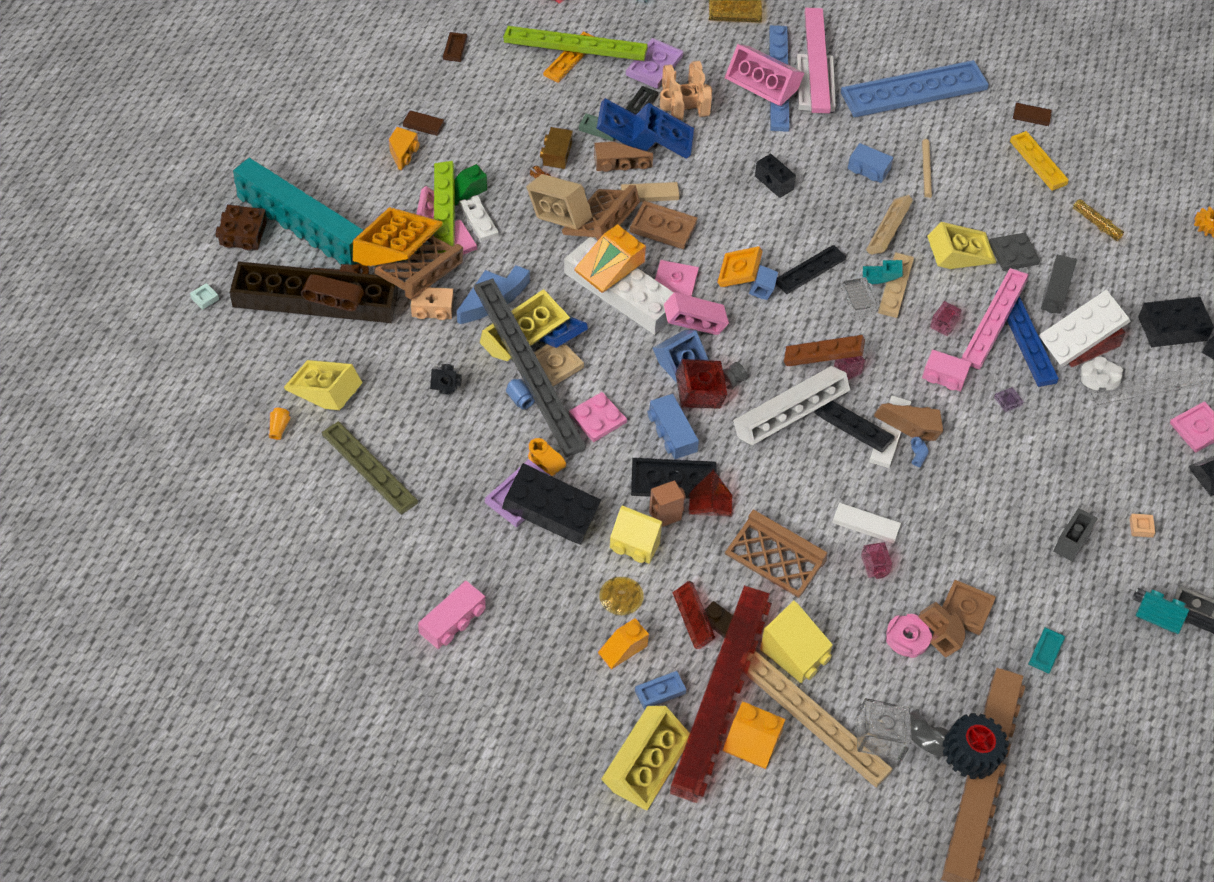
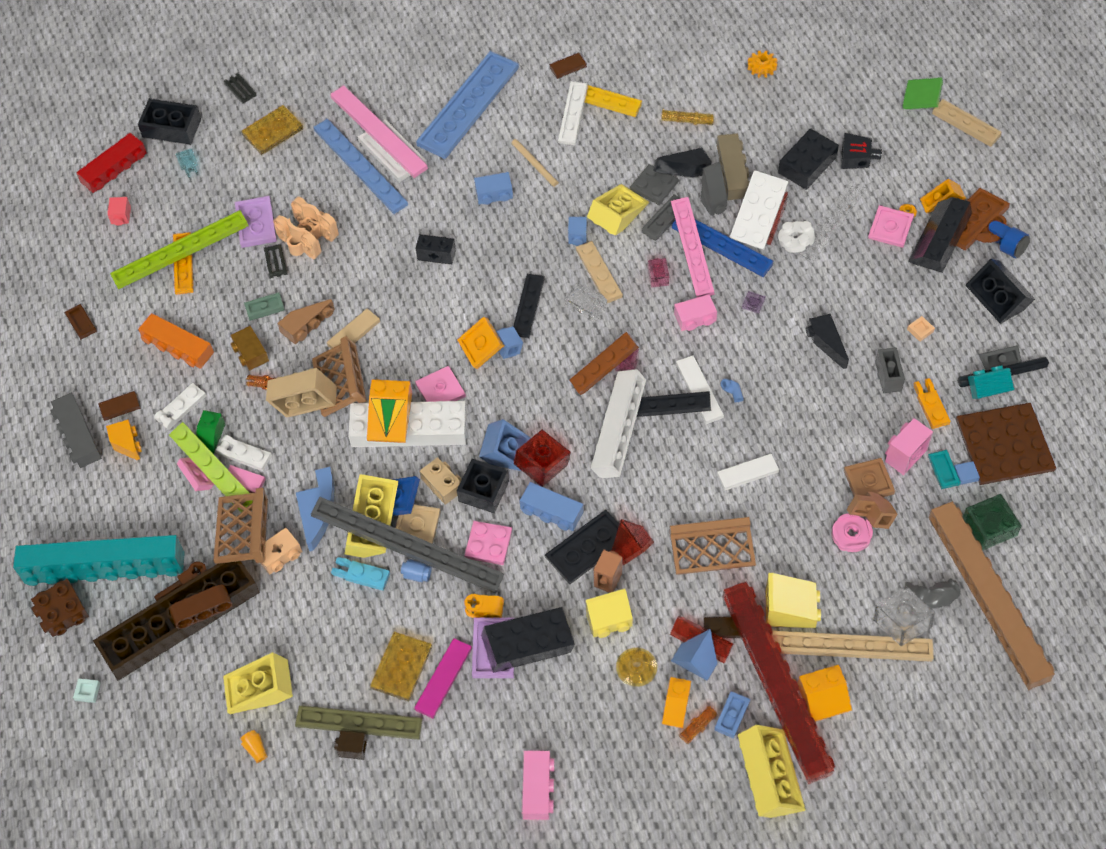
camera: 35 degrees left, 5 degrees up
light orange slope [353,207,442,266] -> none
black brick [430,364,462,395] -> none
blue bracket [596,98,694,159] -> none
medium nougat plate [630,201,698,249] -> none
bright pink brick [664,292,729,335] -> none
dark grey wheel [718,362,747,389] -> none
bright pink slope [725,44,804,106] -> none
clear pink brick [861,542,892,579] -> none
teal slope [863,260,903,285] -> none
tan plate [866,195,913,255] -> none
medium nougat slope [874,403,943,441] -> none
black wheel [942,713,1009,779] -> none
none -> dark grey brick [50,392,102,468]
none -> orange brick [138,313,214,369]
none -> white plate [154,383,206,430]
none -> medium azure hinge [331,557,390,591]
none -> dark brown brick [334,730,368,760]
none -> clear yellow plate [370,632,432,702]
none -> dark pink tile [414,638,472,719]
none -> tan brick [419,457,462,505]
none -> black brick [457,459,509,514]
none -> white tile [558,81,588,145]
none -> medium blue brick [568,217,587,246]
none -> dark grey plate [642,194,681,241]
none -> black slope [653,148,712,178]
none -> medium blue slope [671,629,718,681]
none -> clear orange pin [679,706,717,744]
none -> dark tan brick [716,133,750,200]
none -> black slope [806,314,849,369]
none -> bright pink brick [885,418,933,475]
none -> light orange hinge [913,378,951,429]
none -> medium blue tile [954,461,980,485]
none -> reddish brown plate [956,402,1056,485]
none -> clear green brick [962,494,1022,551]

